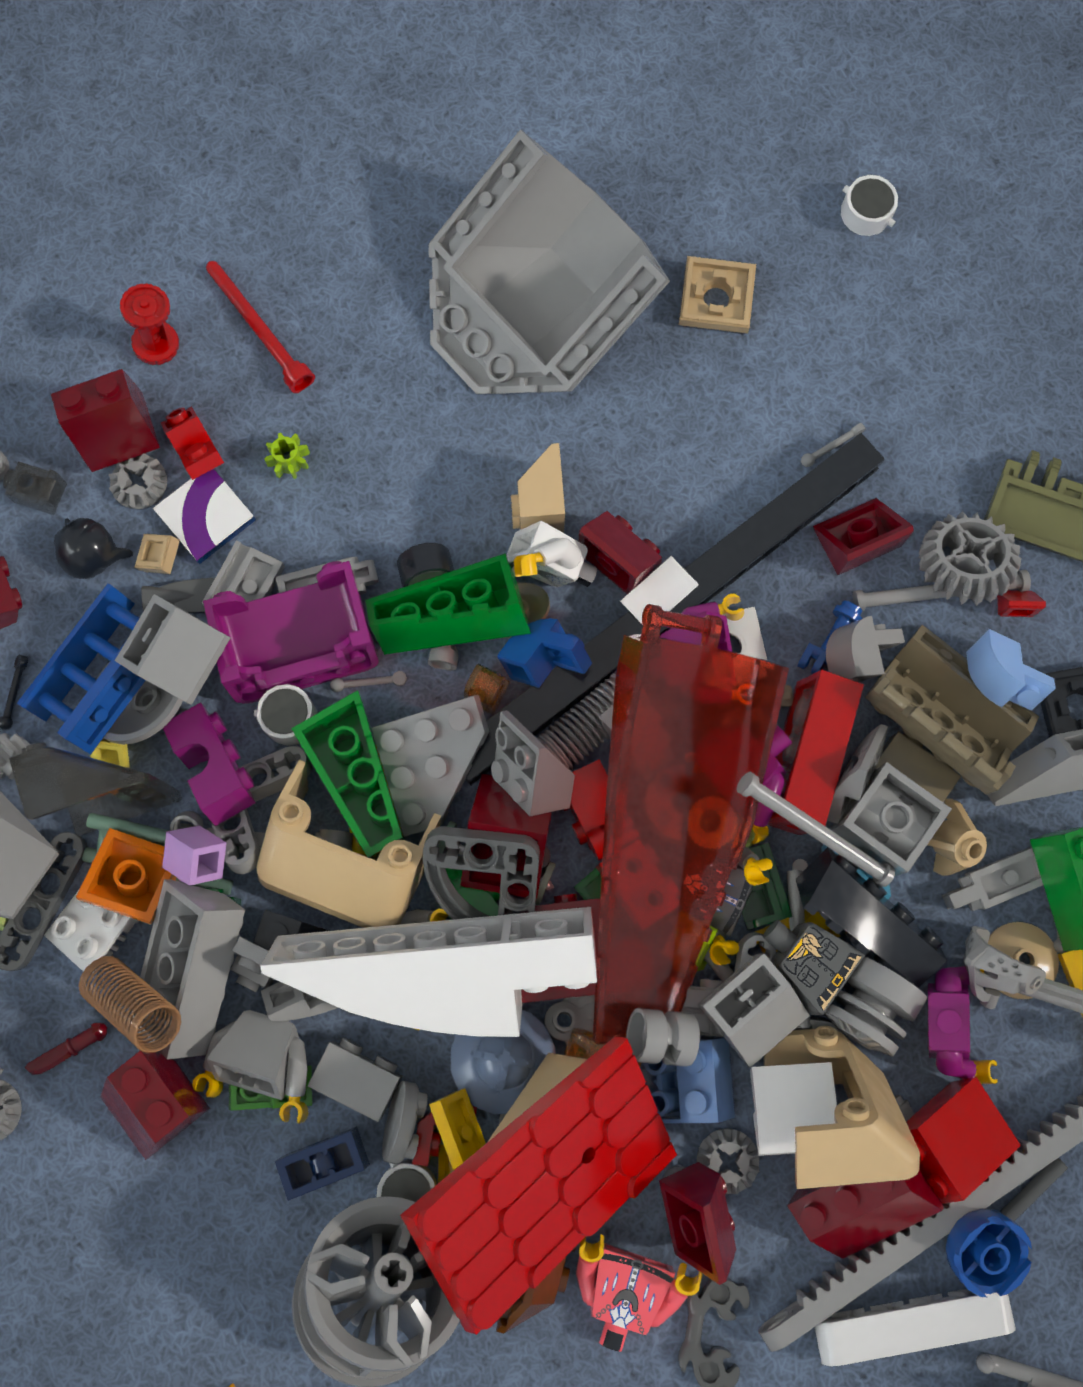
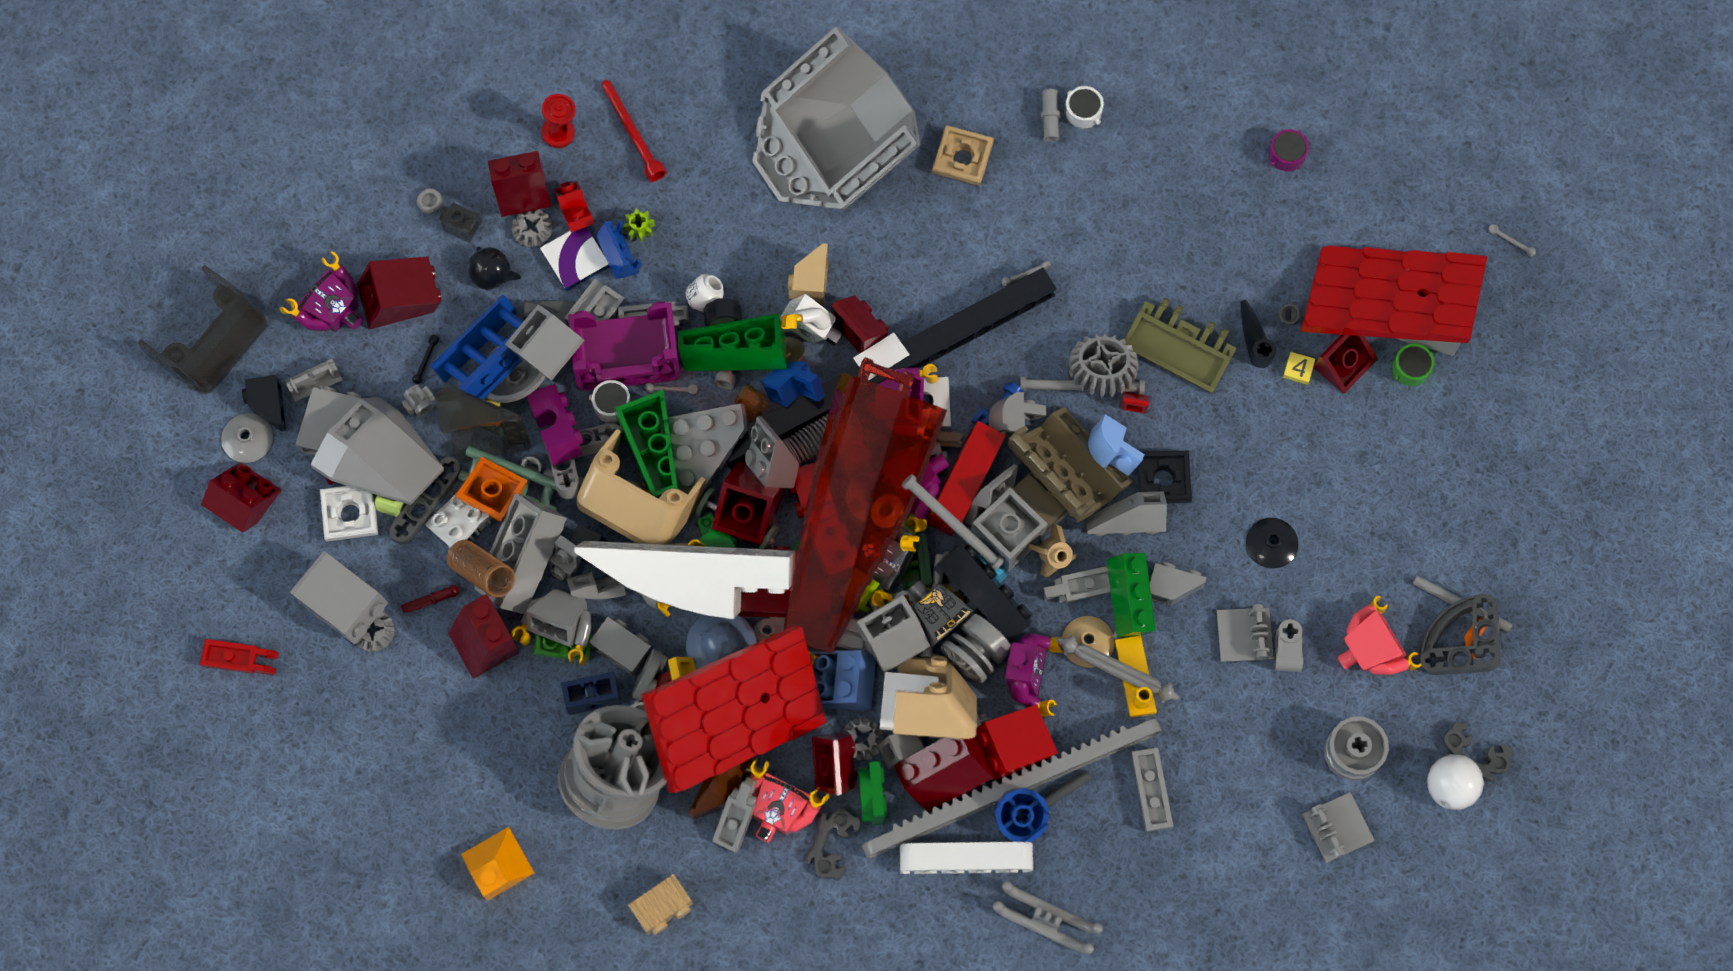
camera: 10 degrees right, 5 degrees down
tan tile [134,534,180,574] -> none
lavender brick [162,825,226,886] -> none
dark grey beam [423,827,540,920] -> none
light grey wheel [627,1008,700,1067] -> none
dark red slope [813,498,914,575] -> none
light grey helmet [963,926,1046,1009] -> none
none -> blue hinge [596,220,642,279]
none -> white head [686,274,724,312]
none -> light grey hinge [712,777,757,853]
none -> green piece [858,761,887,825]
none -> light grey brick [877,734,924,770]
none -> light grey pin [1040,89,1061,141]

